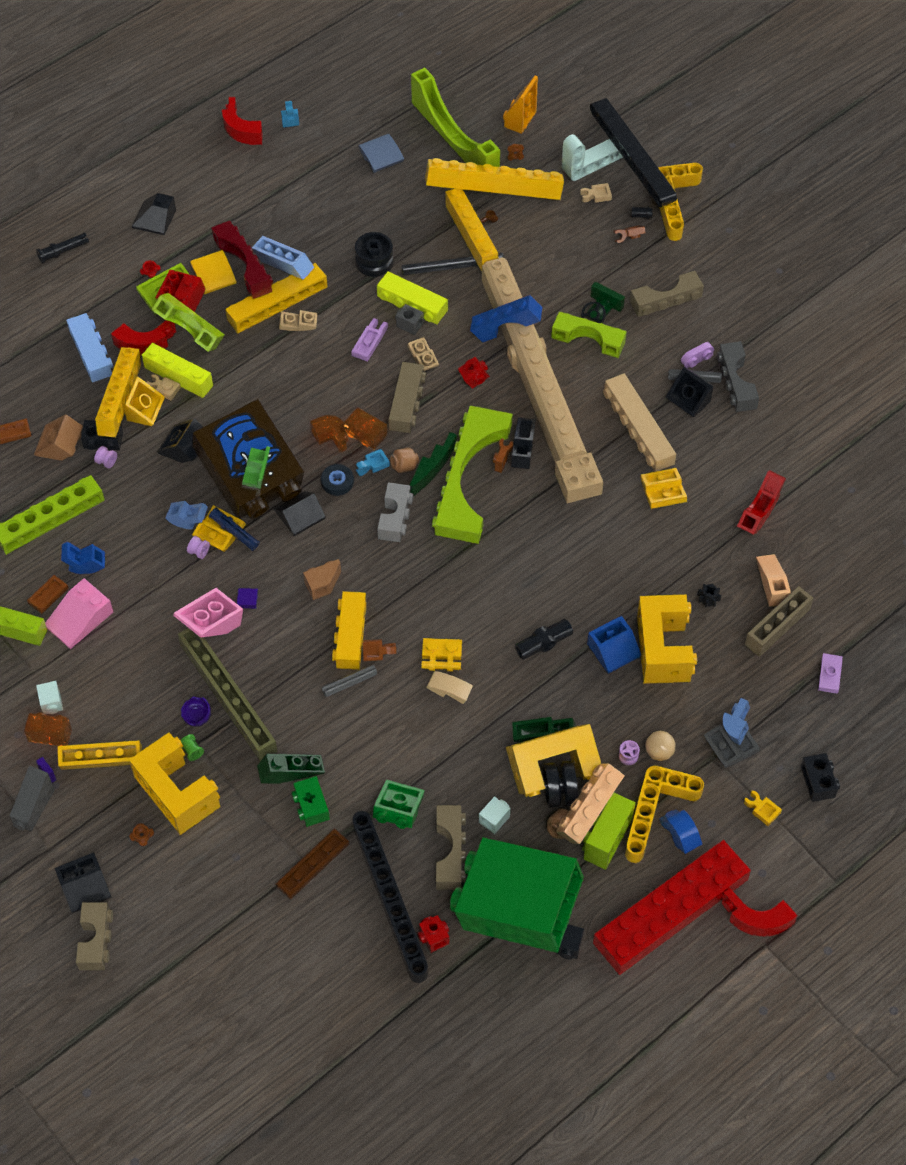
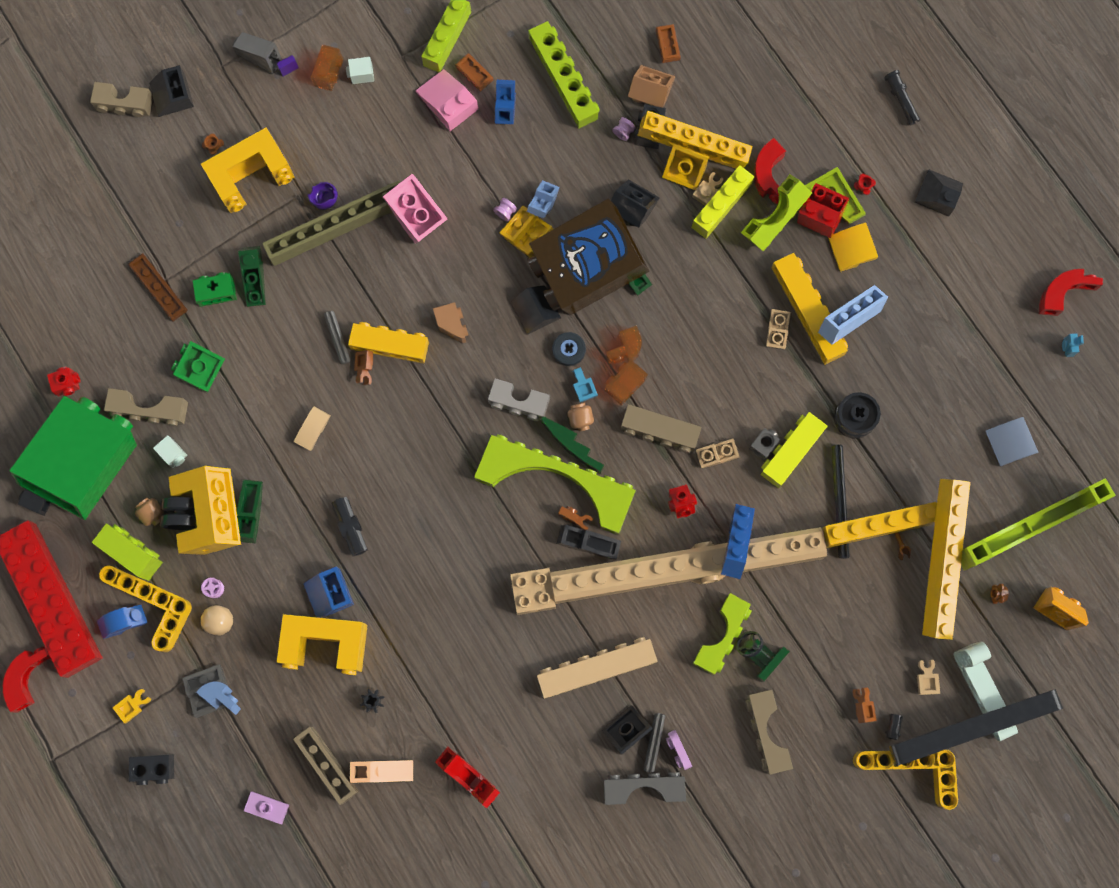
camera: 100 degrees right, 20 degrees up
yellow brick [58,741,142,770] -> none
light blue brick [66,313,113,382] -> none
bright green bush [180,734,204,761] -> none
dark blue pin [209,507,260,551] -> none
dark red arch [211,220,273,299] -> none
dark purple tile [237,588,258,609] -> none
bright green panel [242,446,270,489] -> none
lavender hinge [351,318,388,362] -> none
black beam [352,811,428,983] -> none
yellow plate [422,638,462,672] -> none
light nougat brick [556,763,625,844] -> none
yellow slope [641,468,687,509] -> none

